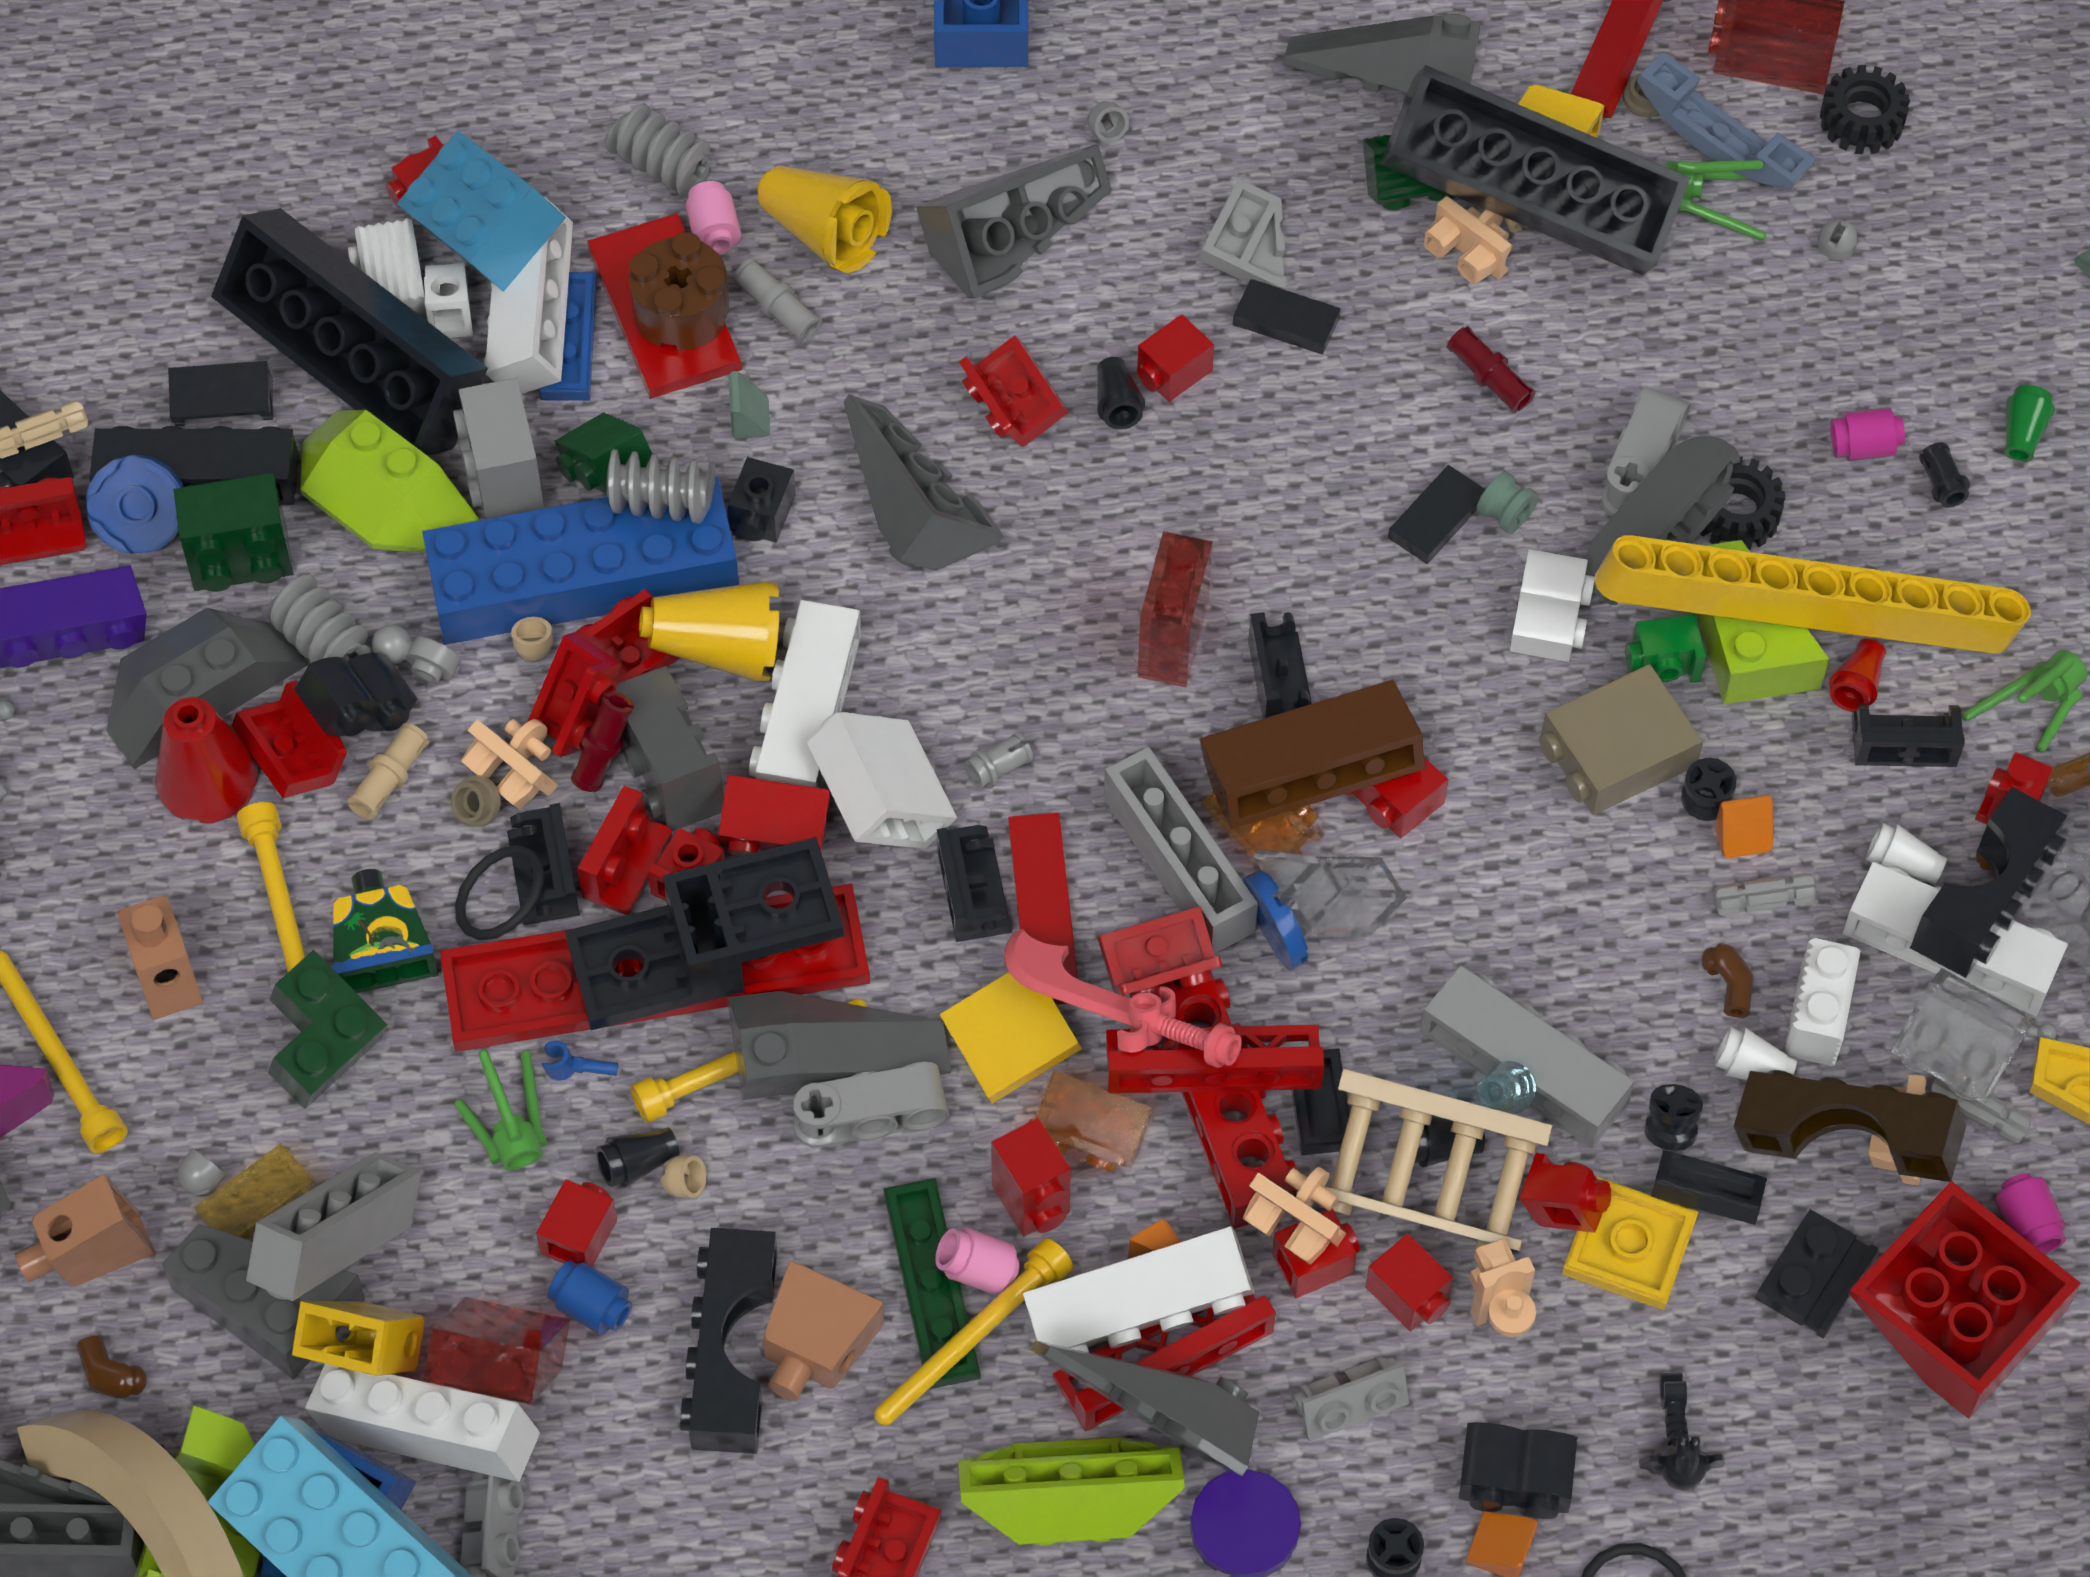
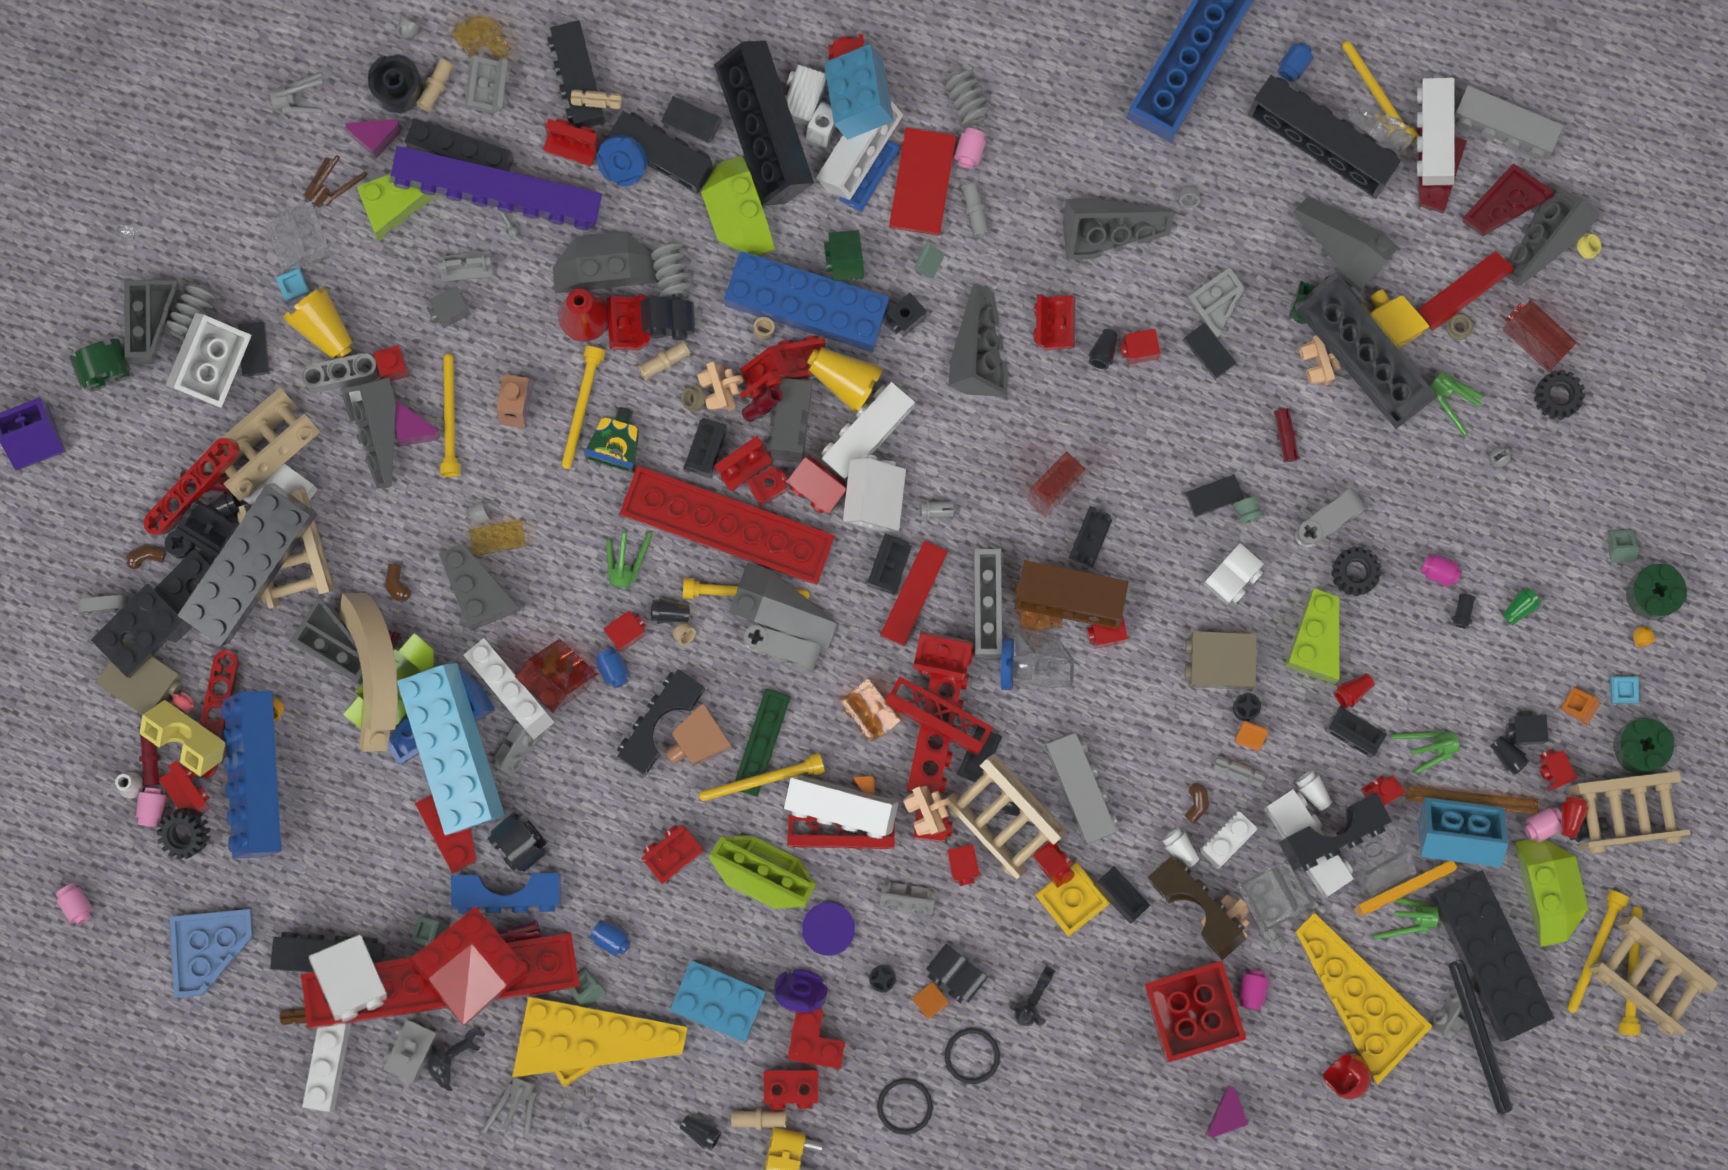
camera: 30 degrees right, 20 degrees up
nougat torso [15,1174,156,1286] -> none
dark green brick [173,473,294,592] -> none
light grey brick [246,1152,421,1301] -> none
dark green brick [268,949,388,1109] -> none
yellow torso [292,1301,425,1376] -> none
light grey plate [372,625,461,684] -> none
light grey brick [453,378,544,519] -> none
black piece [455,845,544,940] -> none
blue hand [541,1041,618,1081] -> none
black bracket [565,837,844,1031] -> none
light grey piece [607,449,715,524] -> none
reddish brown brick [629,232,729,350] -> none
yellow cone [757,165,892,274] -> none
bright pink brick [936,1227,1019,1295] -> none
yellow tile [939,972,1082,1104] -> none
red brick [991,1117,1071,1237] -> none
coral sword [1004,929,1242,1068] -> none
dark grey wedge [1030,1341,1259,1476] -> none
light nougat hips [1470,1239,1536,1337] -> none
clear light blue cone [1477,1061,1536,1114] -> none
dark grey brick [1585,436,1740,605] -> none
yellow beam [1594,535,2031,654] -> none
green brick [1625,614,1706,683] -> none
sand blue slope [1637,52,1816,189] -> none
black wheel [1644,1084,1703,1151] -> none
black plate [1755,1209,1878,1339] -> none

